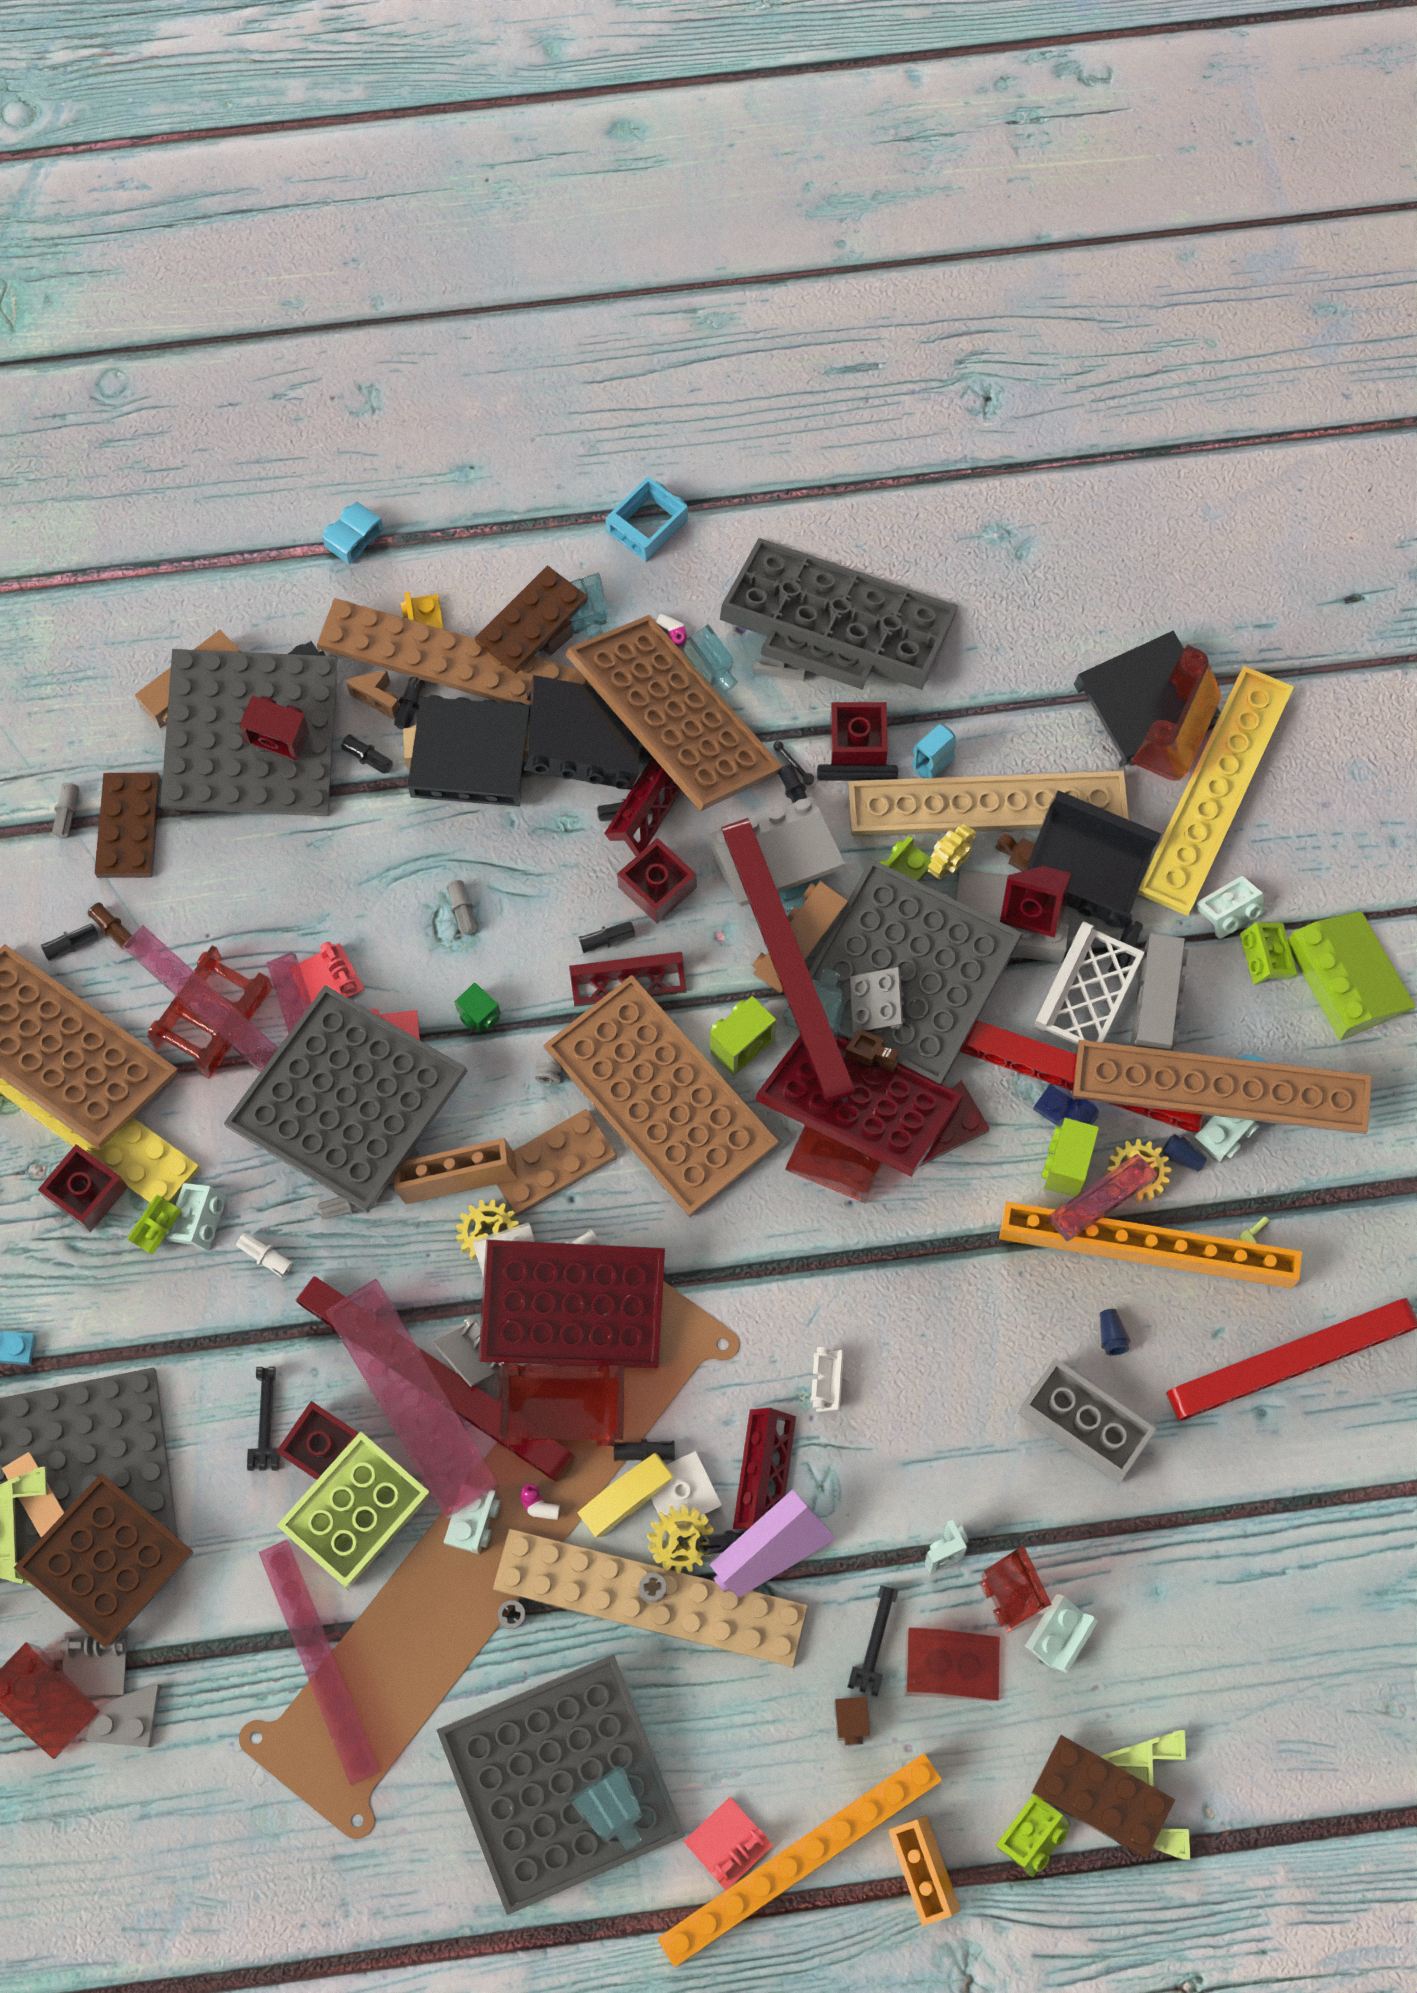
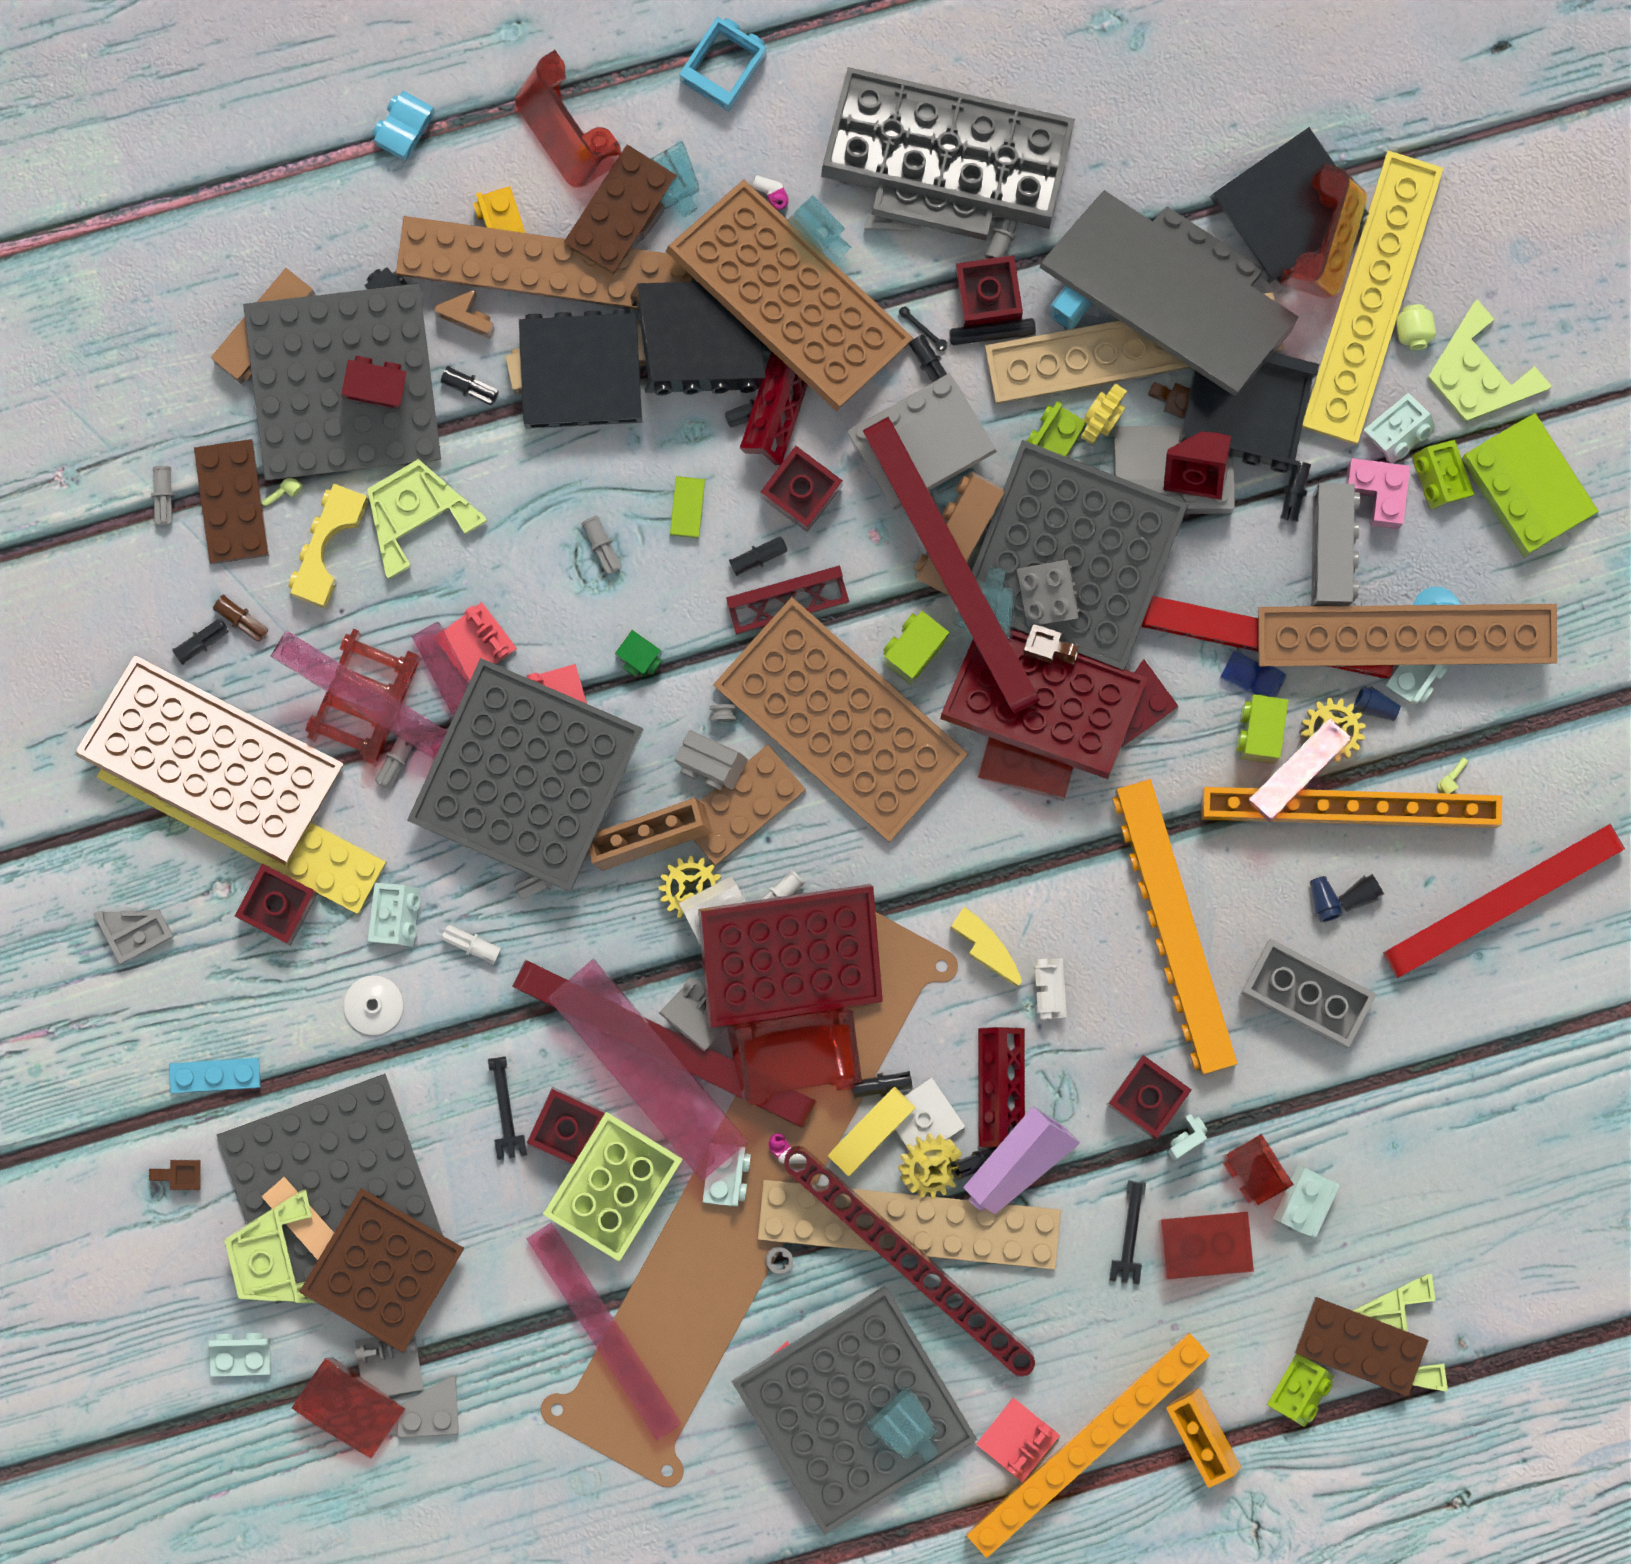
camera: 10 degrees left, 15 degrees up
lime hips [126,1194,182,1255] -> none
black axle [394,677,426,730] -> none
light grey bush [638,1573,667,1603] -> none
reddish brown brick [834,1697,870,1746] -> none
white fence [1034,922,1144,1045] -> none
none -> yellowish green hand [262,478,303,507]
none -> light yellow arch [288,484,369,609]
none -> white dish [344,976,403,1035]
none -> yellowish green wing [367,459,488,580]
none -> light grey axle [375,730,418,788]
none -> clear red windscreen [515,49,621,188]
none -> lime tile [670,476,705,538]
none -> light grey brick [675,730,748,791]
none -> dark red beam [784,1146,1035,1377]
none -> light yellow slope [950,907,1022,987]
none -> light grey axle [985,218,1018,259]
none -> dark grey slope [1039,190,1299,397]
none -> dark red brick [1107,1055,1192,1139]
none -> light orange brick [1112,779,1238,1075]
none -> black cone [1338,874,1384,912]
none -> bright pink brick [1345,458,1410,529]
none -> yellowish green head [1396,304,1436,350]
none -> yellowish green wing [1427,299,1551,422]

